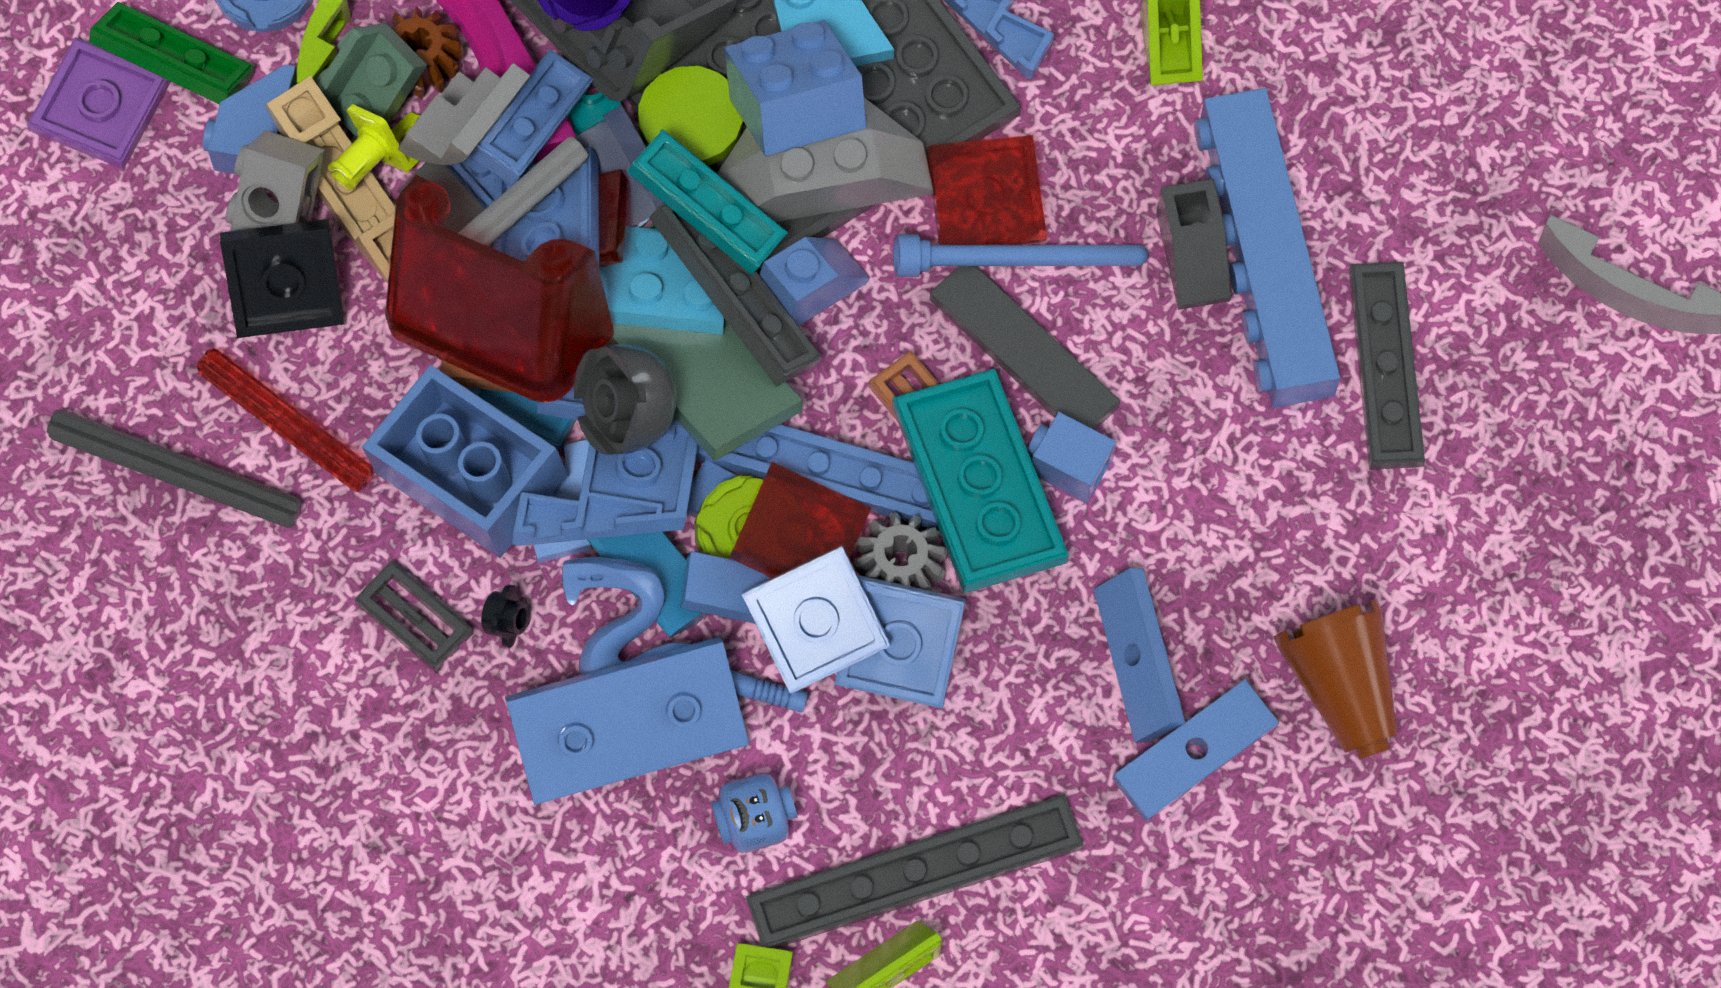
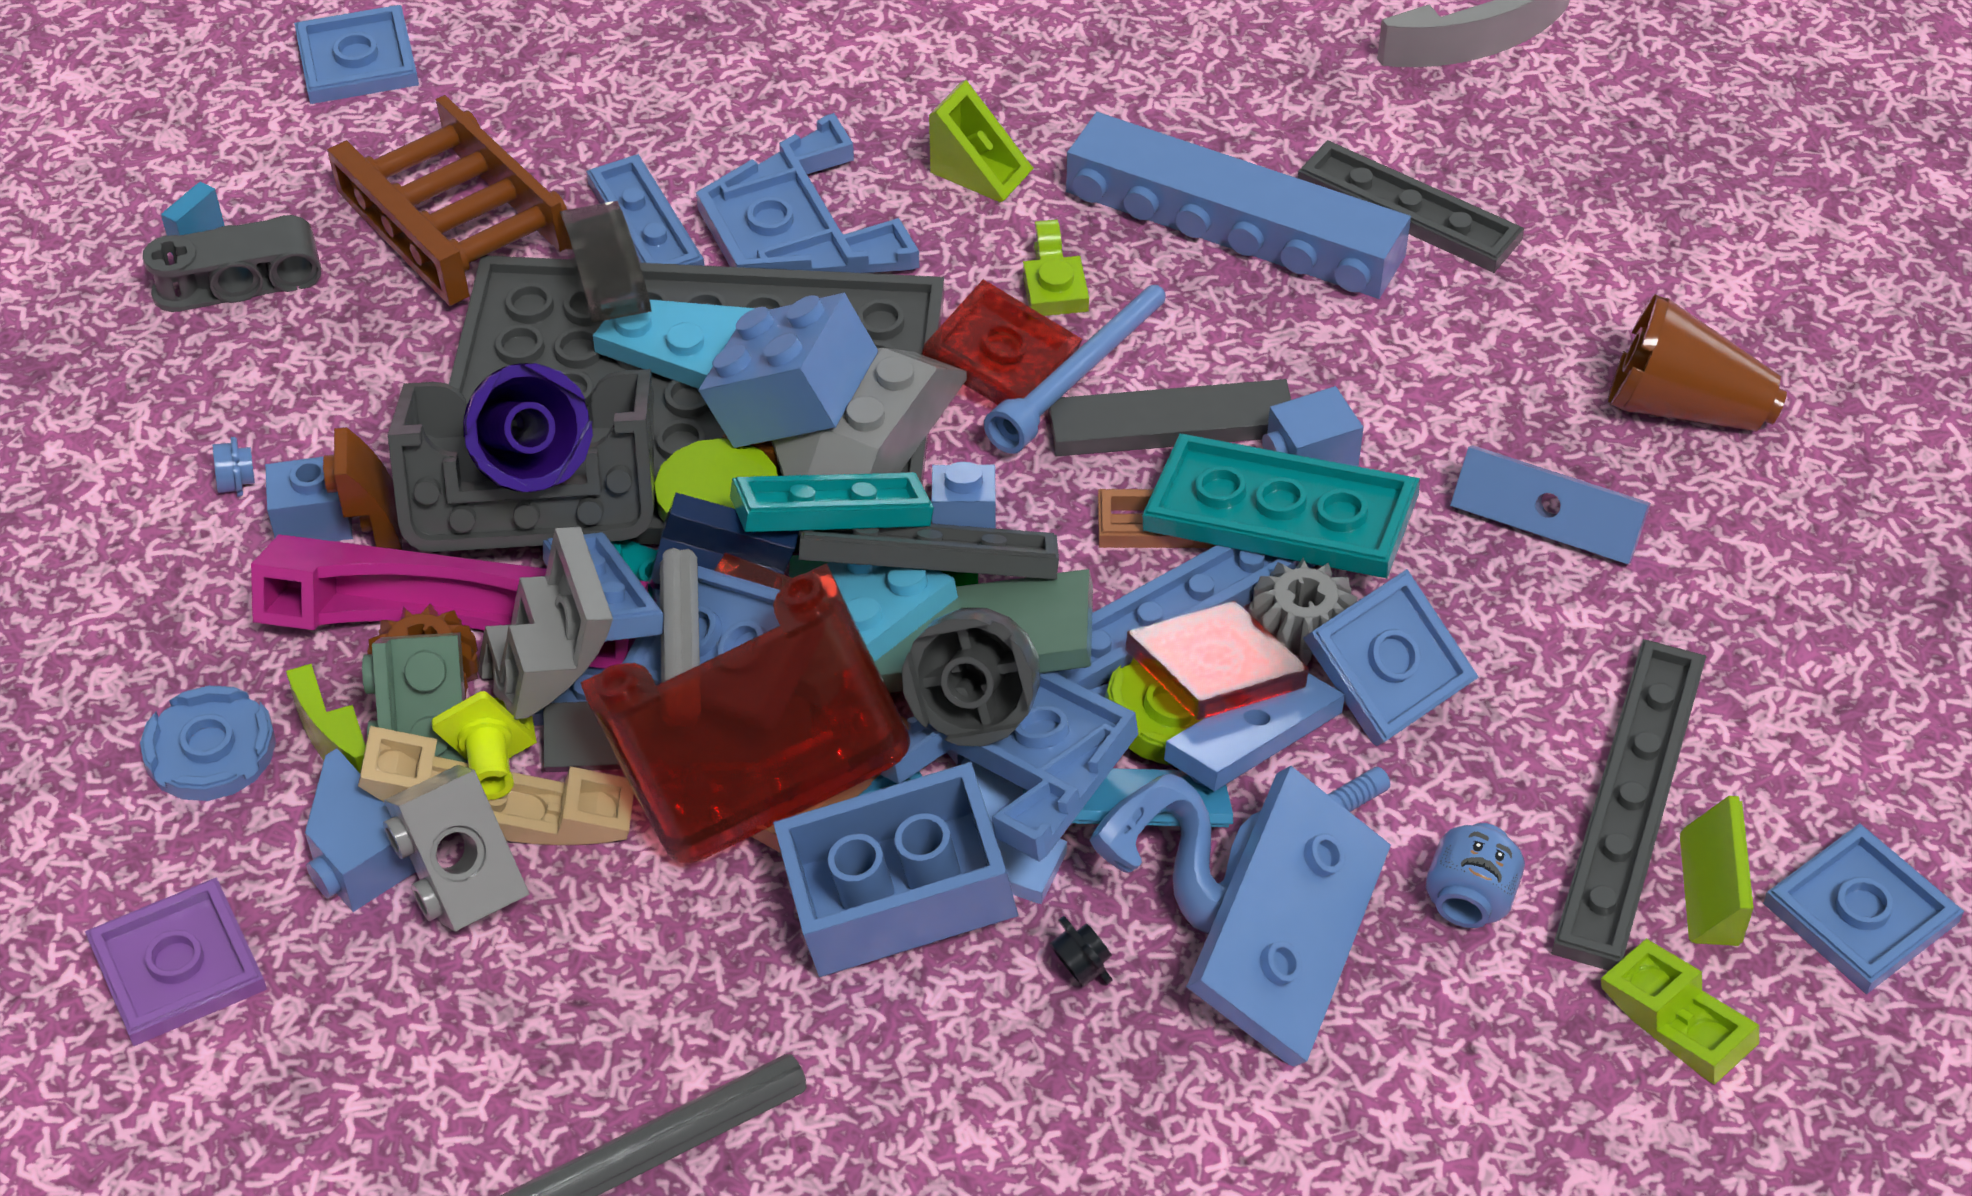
camera: 50 degrees left, 20 degrees down
green tile [89,2,254,105] -> none
clear red axle [196,348,374,492] -> none
black plate [220,219,344,338] -> none
dark grey tile [354,560,474,673] -> none
tile [742,545,891,694] -> none
medium blue tile [1112,679,1279,823] -> none
dark grey slope [1156,179,1231,310] -> none
none -> lime plate [1023,219,1089,317]

